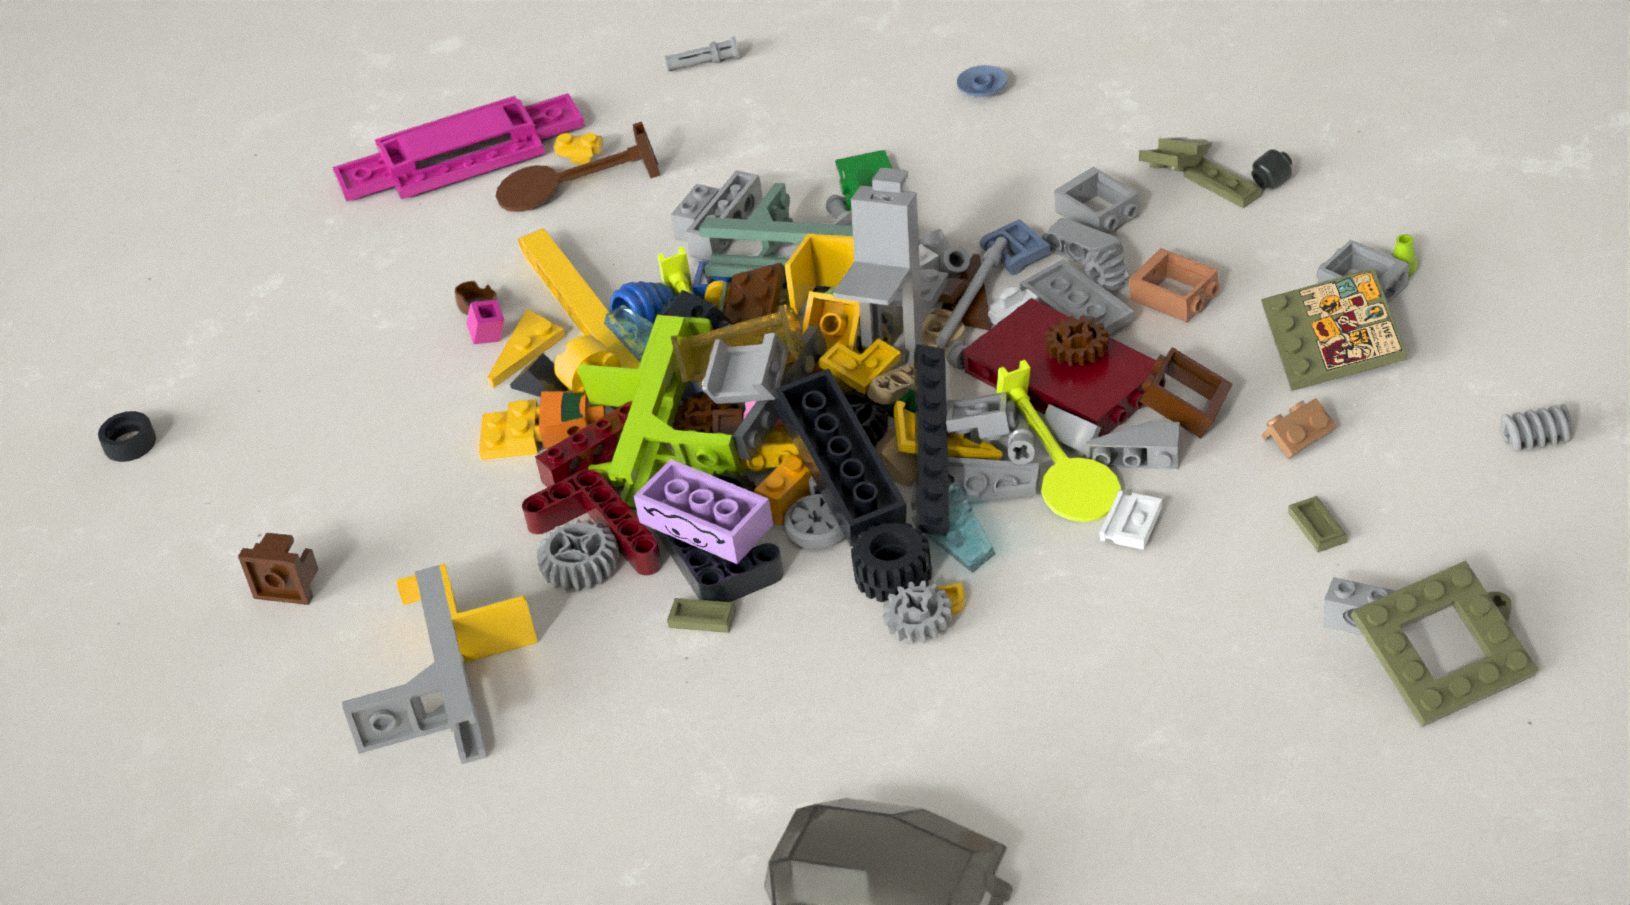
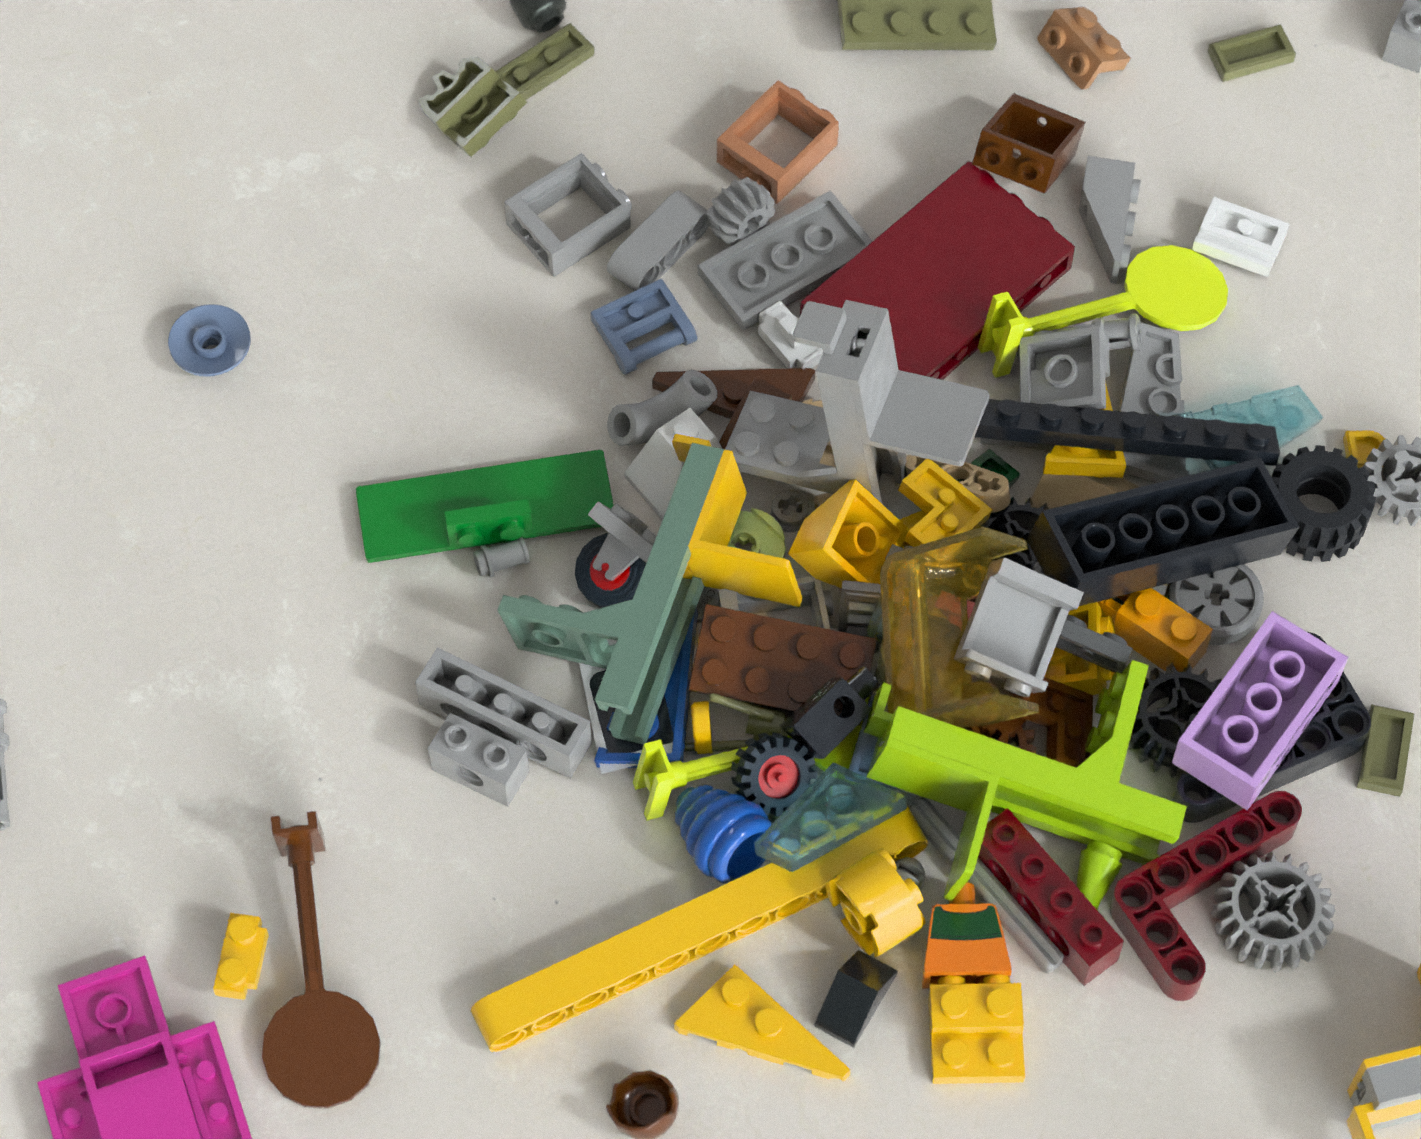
camera: 95 degrees left, 20 degrees up
dark pink brick [466,300,504,345] -> none
light grey bar [936,237,1007,347] -> none
light grey slope [1042,404,1102,454] -> none
reddish brown gear [1045,315,1109,367] -> none

